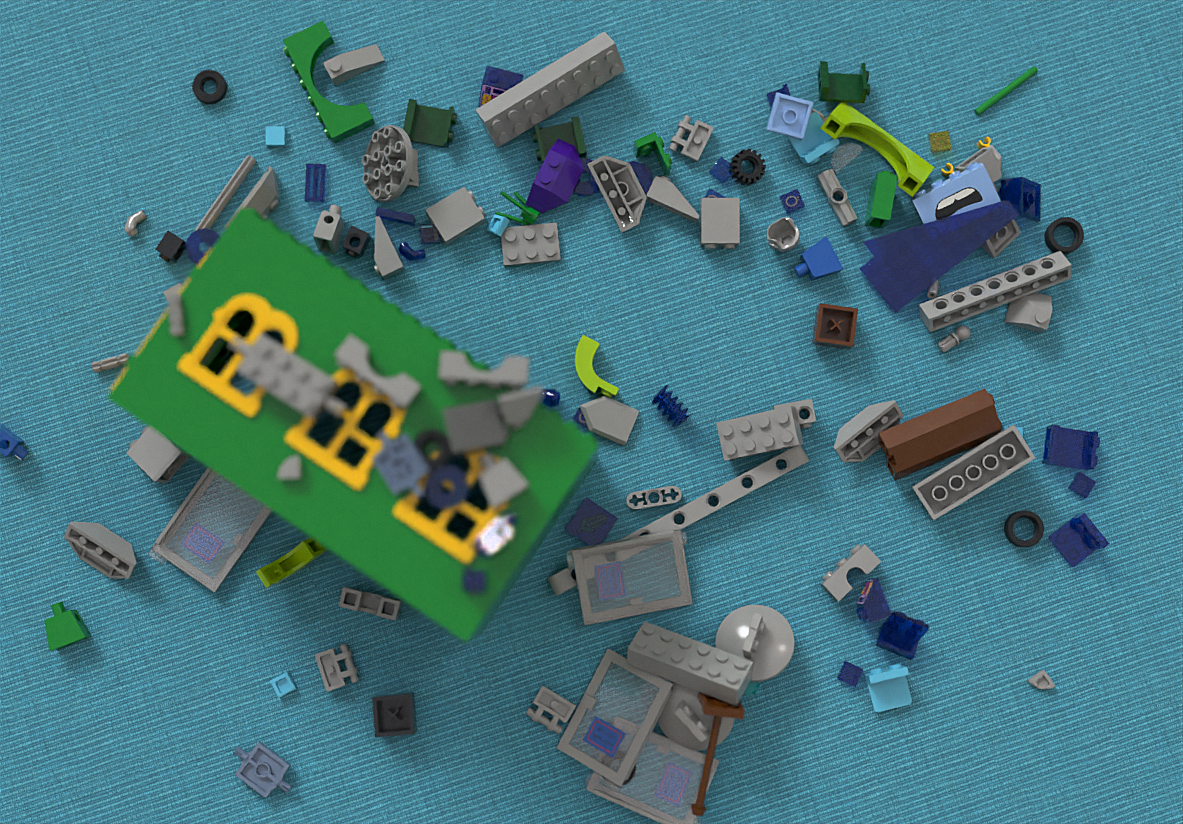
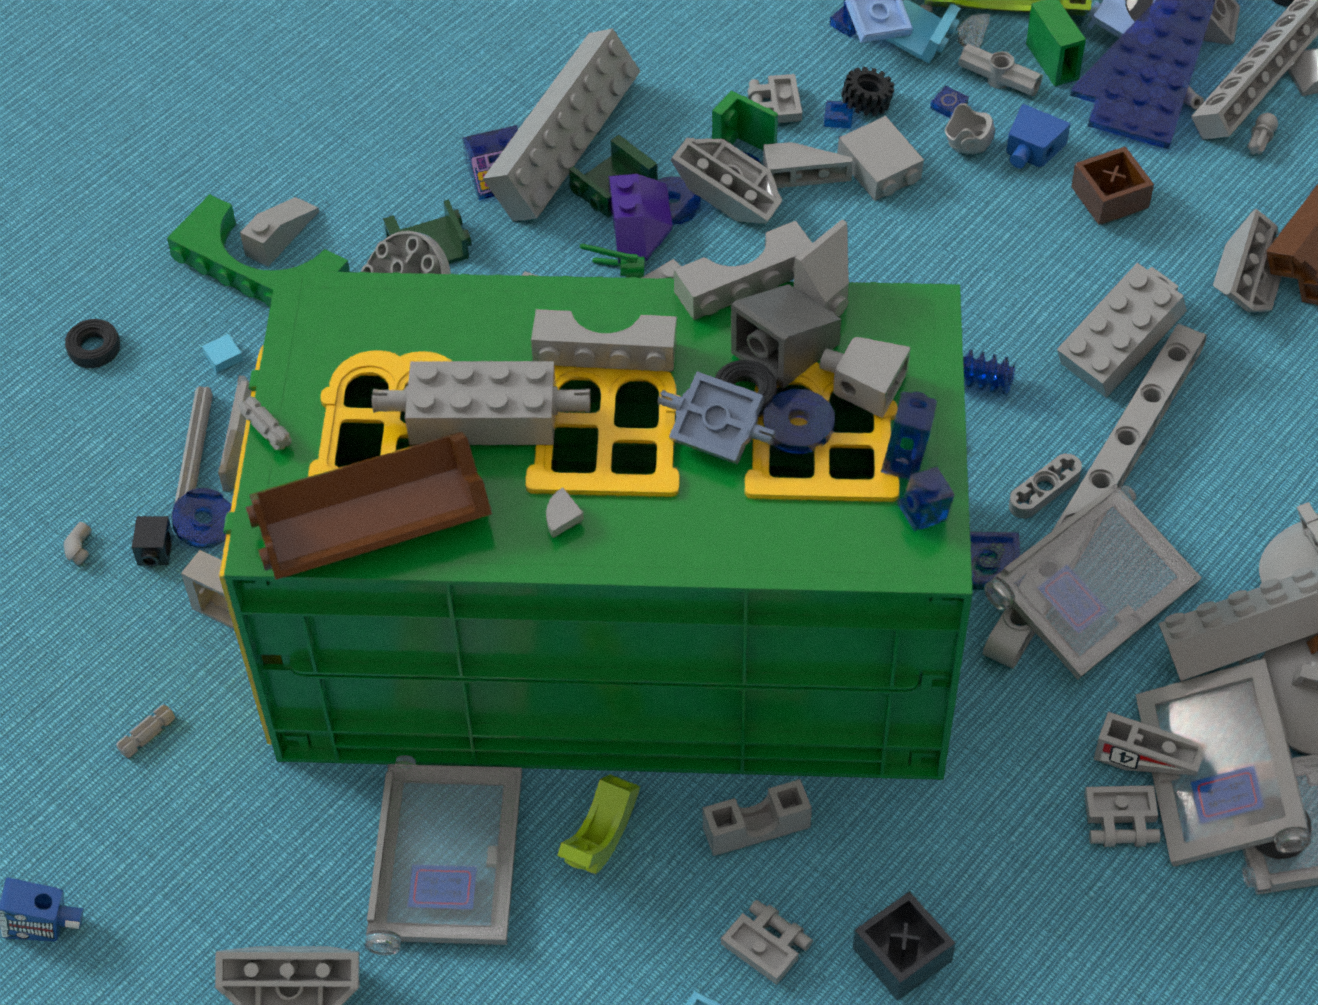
camera: 30 degrees left, 30 degrees down
light grey slope [127,426,191,484] -> none
none -> reddish brown panel [246,431,492,580]
none -> light grey slope [1094,712,1207,775]

